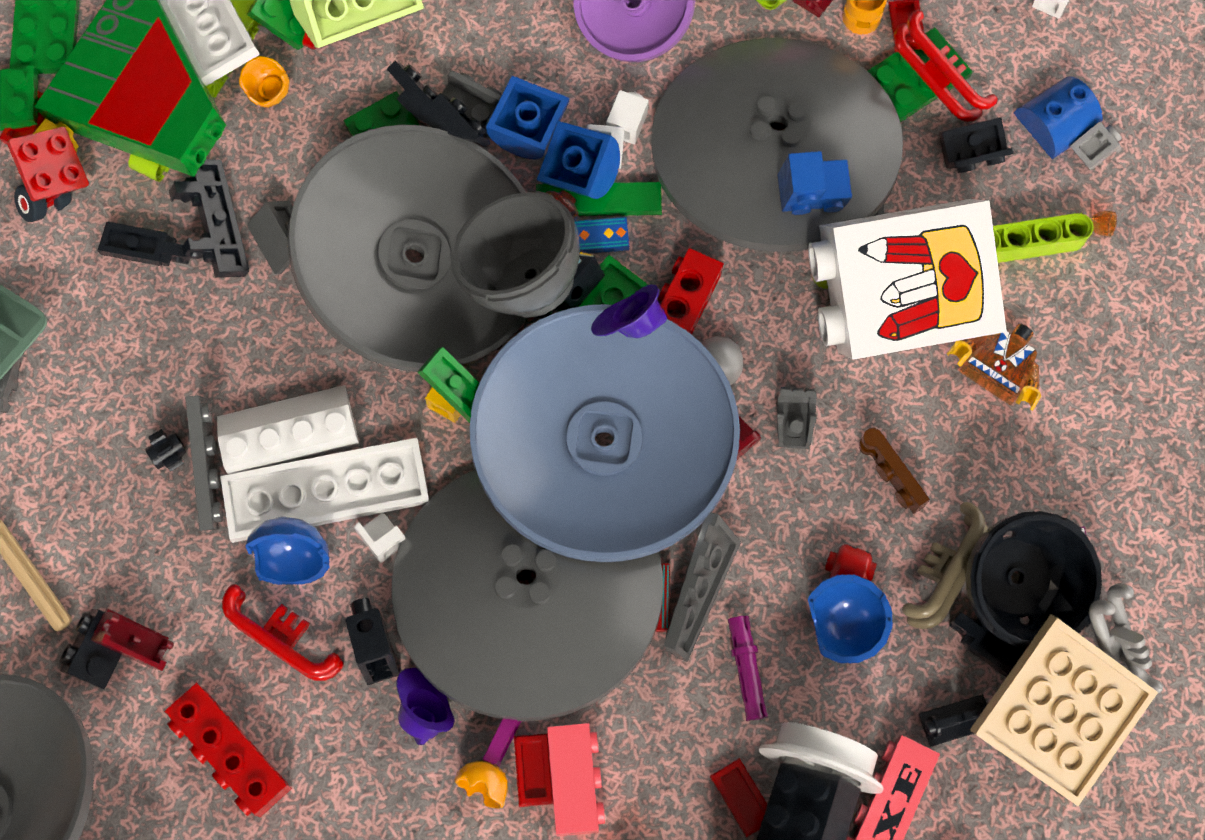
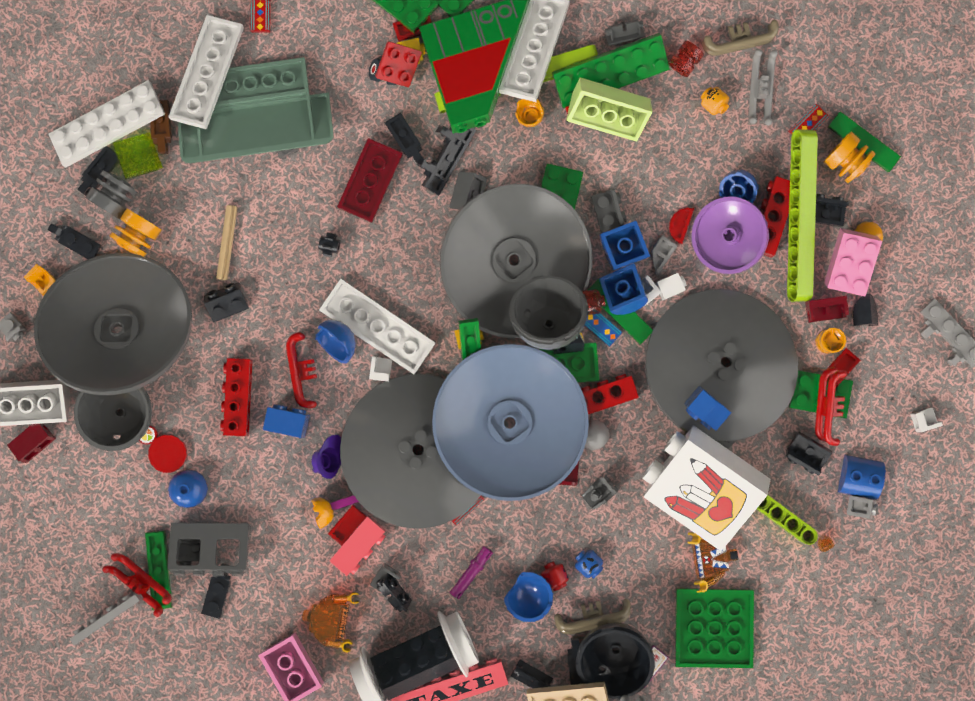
camera: 45 degrees right, 15 degrees up
dark red hinge [91,609,174,671] -> none
dark grey wing [185,395,223,531] -> none
white slope [217,385,360,474] -> none
black torso [345,598,400,686] -> none
black slope [387,60,491,147] -> none
dark purple piece [591,284,667,339] -> none
dark grey wing [664,512,741,662] -> none
red tile [710,758,767,838] -> none
reddish brown plate [859,428,930,514] -> none
none -> blue brick [263,404,310,438]
none -> dark red plate [337,138,403,223]
none -> dark grey bracket [370,563,401,591]
none -> black hinge [376,573,412,612]
none -> blue head [575,550,604,579]
none -> light grey tile [651,235,678,275]
none -> red tile [669,207,694,245]
none -> green plate [675,588,754,668]

